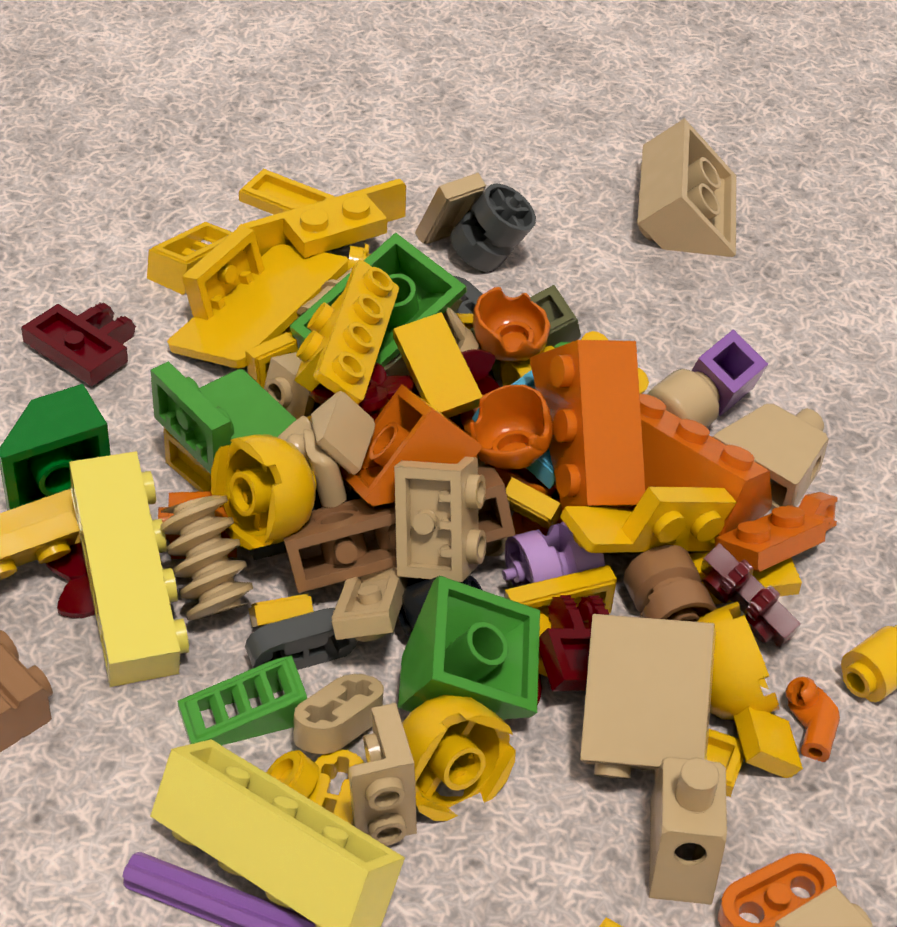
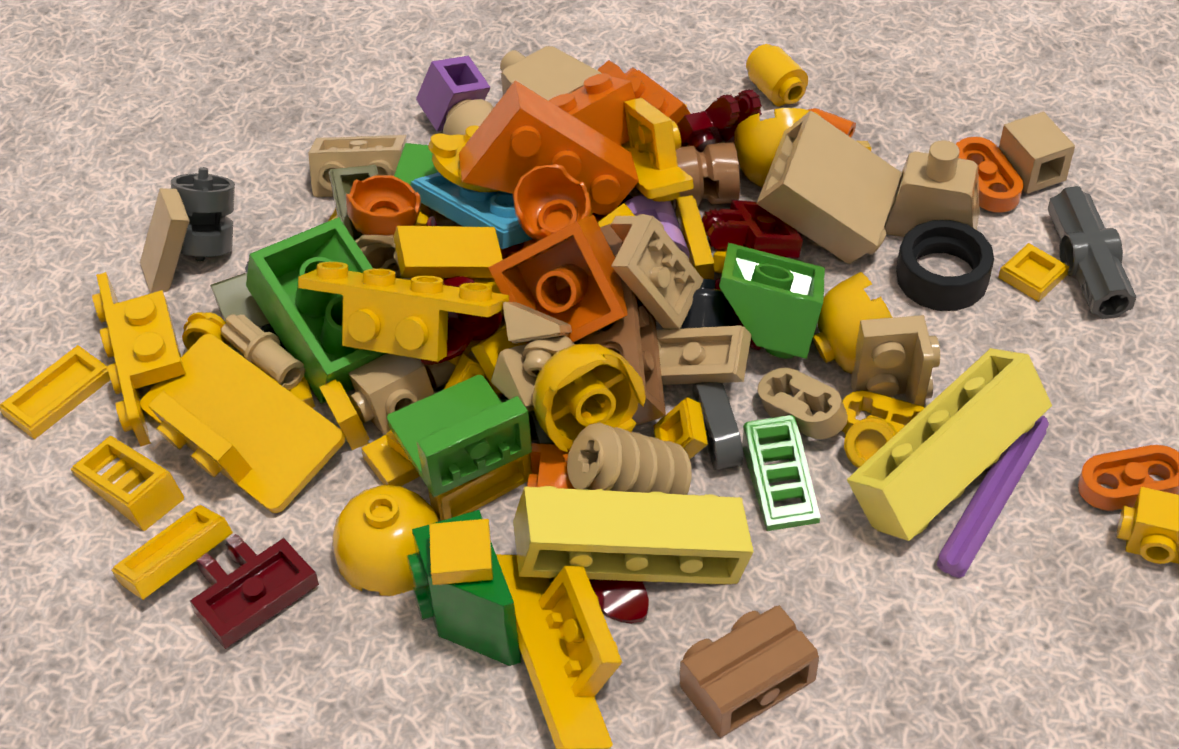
camera: 75 degrees left, 5 degrees up
tan slope [637,118,736,257] -> none
none -> yellow tile [111,505,233,600]
none -> tan bracket [308,135,407,197]
none -> yellow cylinder [332,485,439,596]
none -> yellow tile [429,519,493,585]
none -> black tyre [896,220,994,311]

